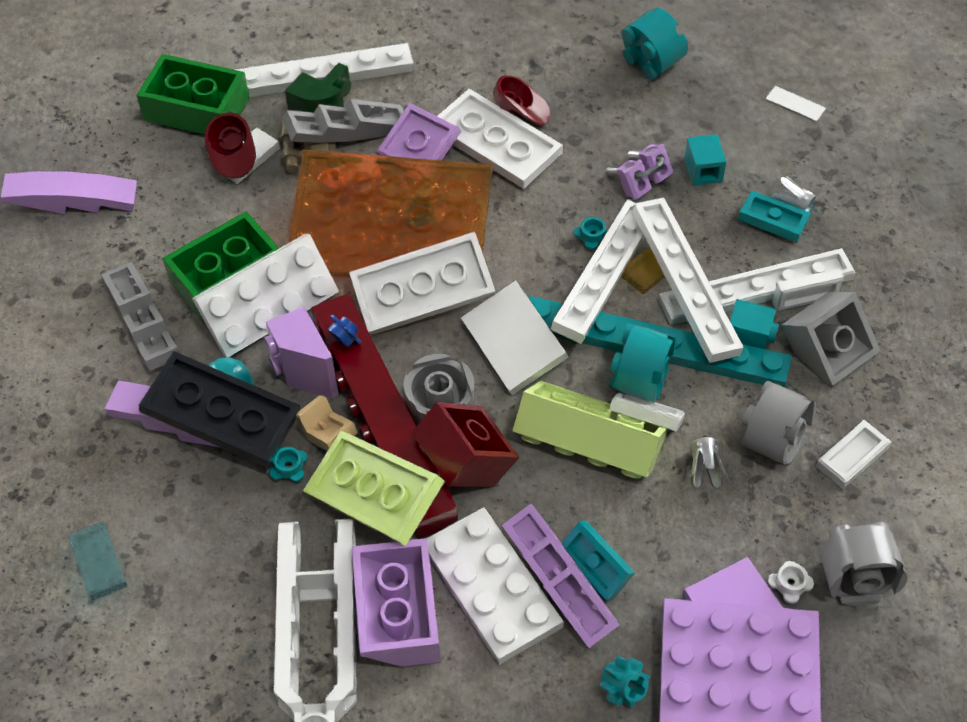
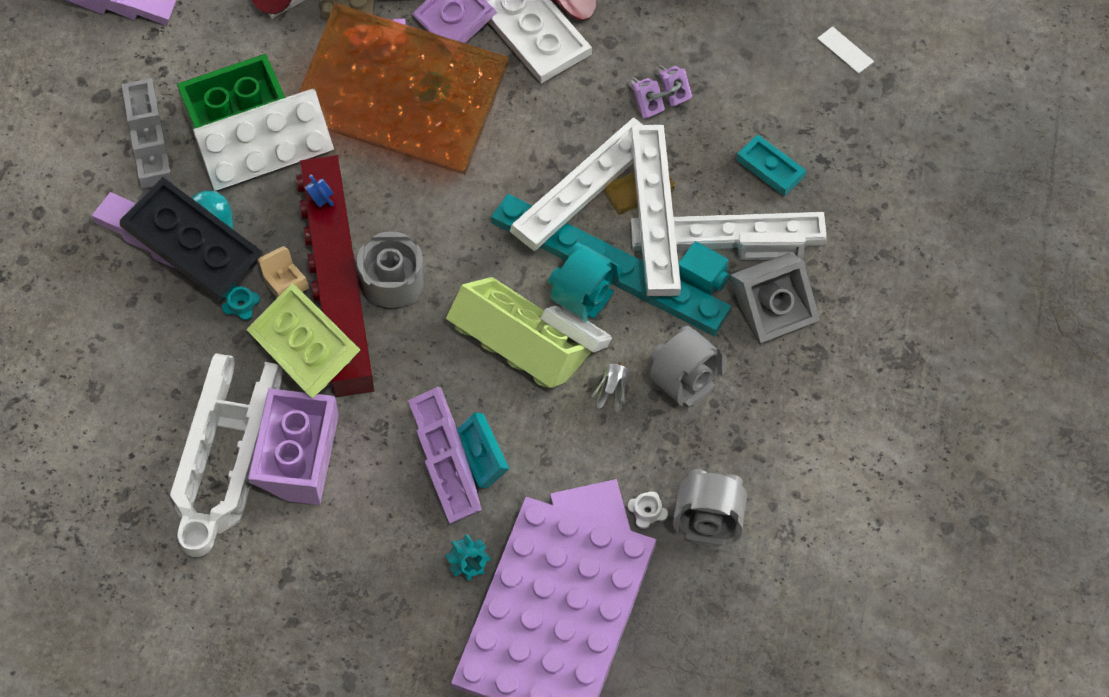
camera: 15 degrees right, 5 degrees up
clear light blue tile [68,521,128,601] -> none
lavender slope [264,306,339,398] -> none
white plate [349,232,496,336] -> none
dark red brick [412,402,519,487] -> none
white plate [428,507,564,665] -> none
white tile [461,280,569,395] -> none
teal plate [574,217,609,250] -> none
teal brick [684,134,727,186] -> none
flat silver piece [771,176,818,212] -> none
white tile [816,420,891,489] -> none

